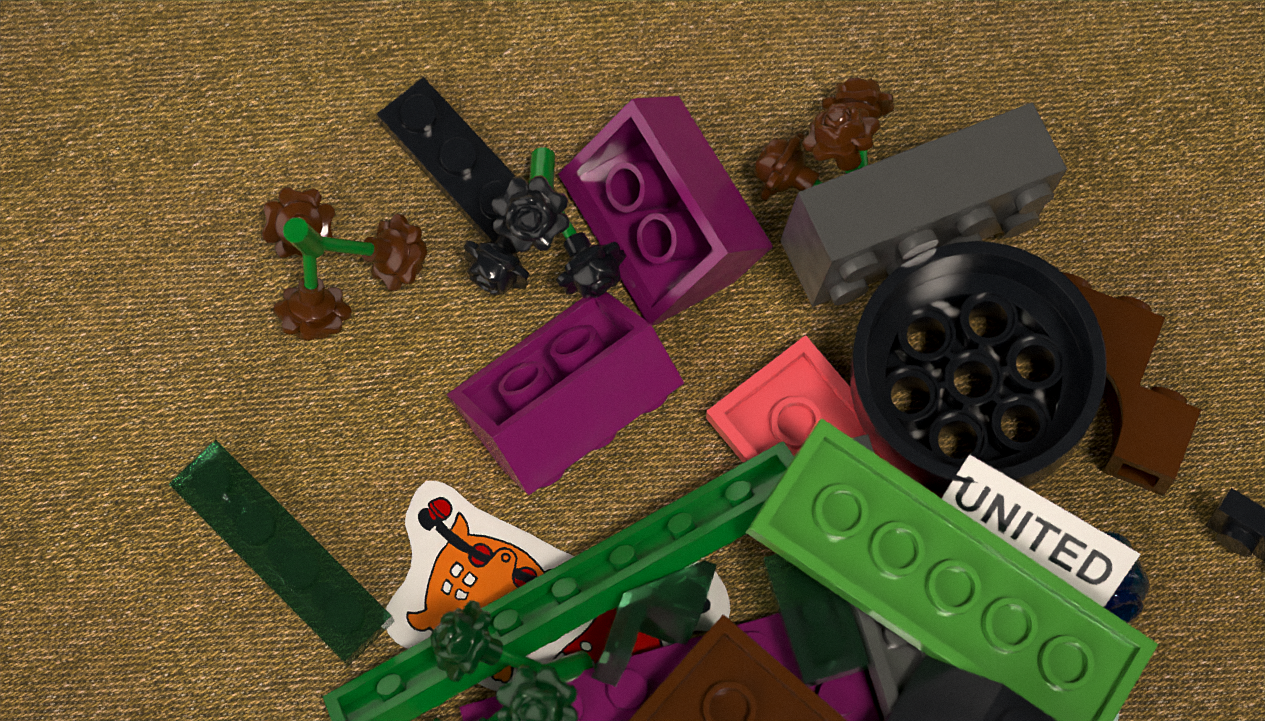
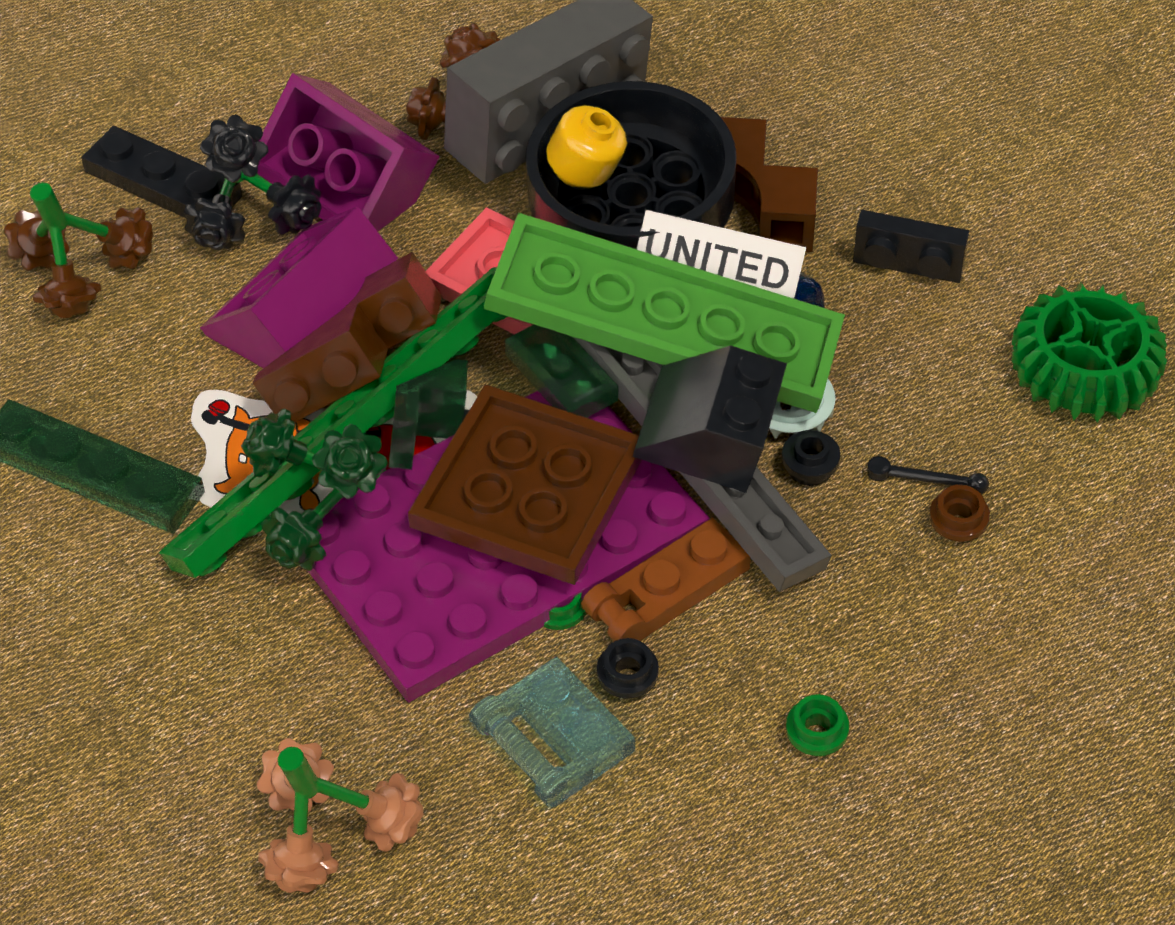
camera: 20 degrees left, 20 degrees down
none -> reddish brown arch [253,252,442,422]
none -> yellow head [546,105,627,188]

